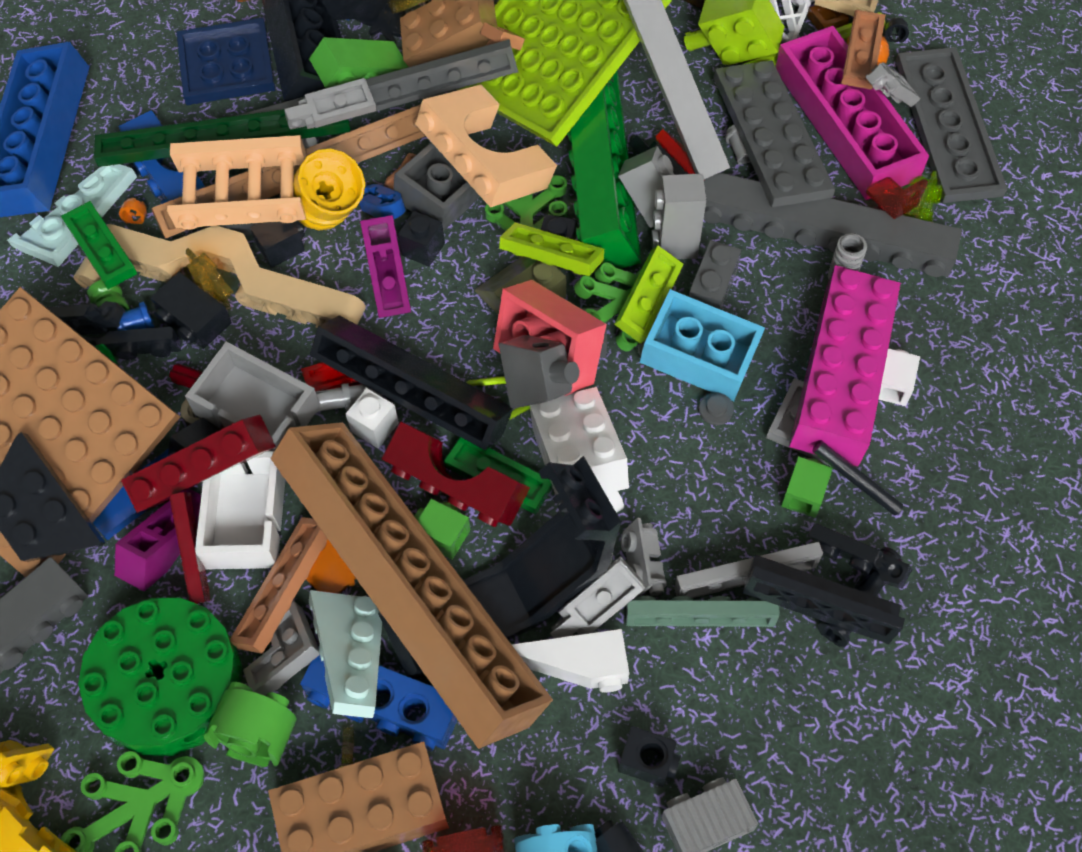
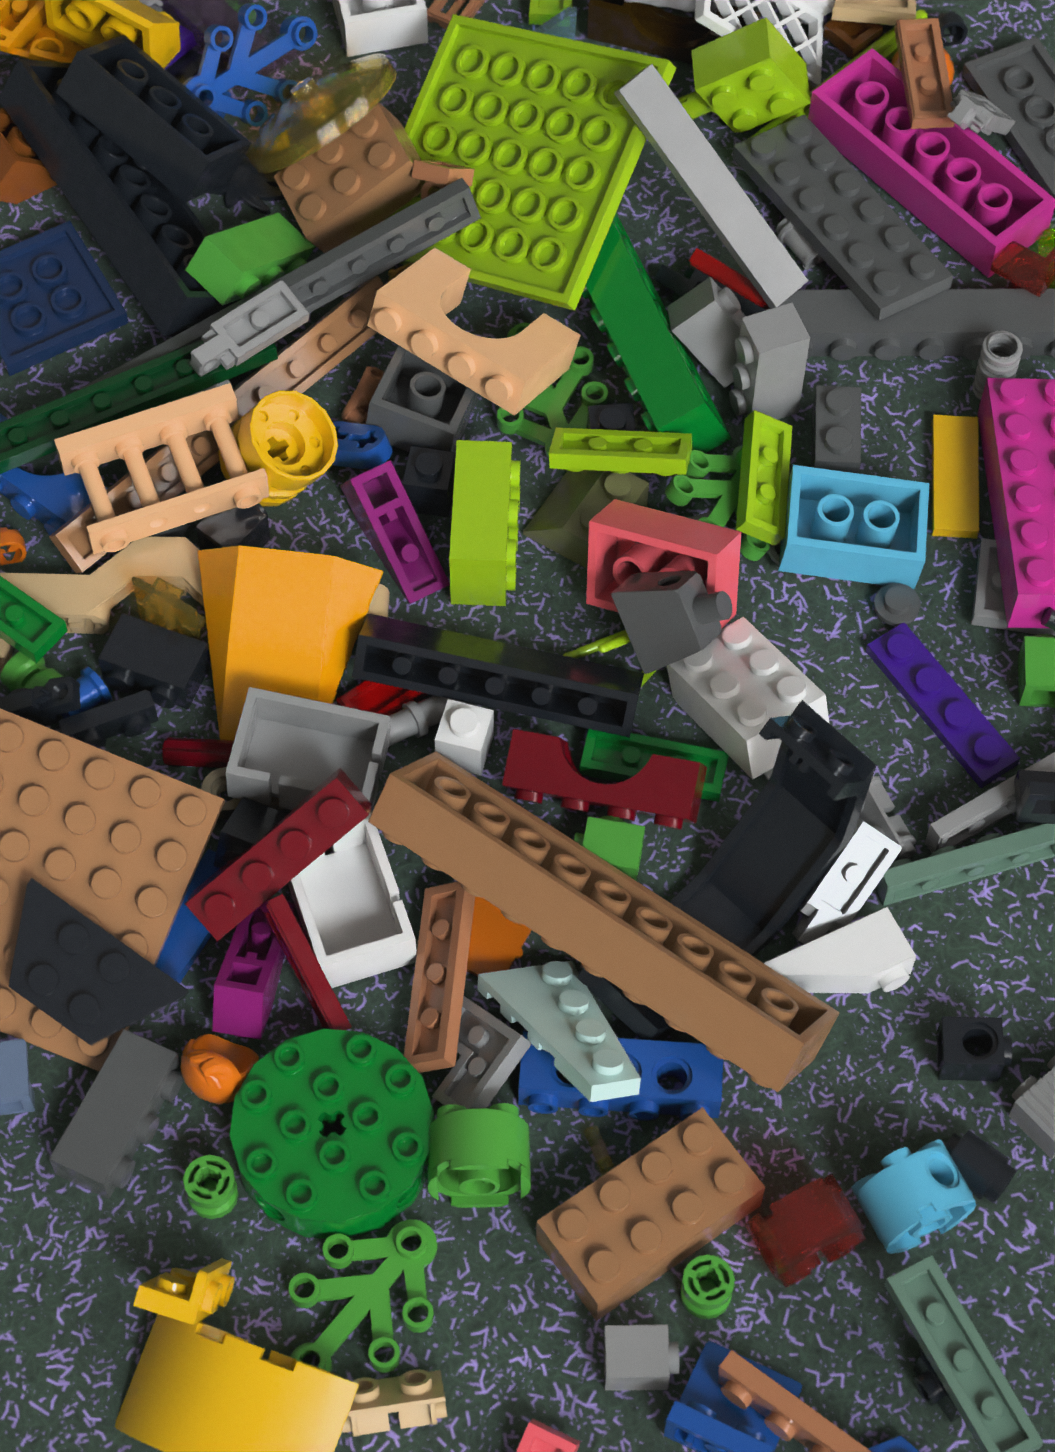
camera: 20 degrees left, 0 degrees up
none -> orange hair [181,1034,259,1105]
none -> bright green wheel [183,1155,239,1219]
none -> light orange wedge [198,545,383,740]
none -> lime brick [449,440,521,606]
none -> dark purple plate [866,622,1020,788]
none -> yellow tile [932,415,979,538]

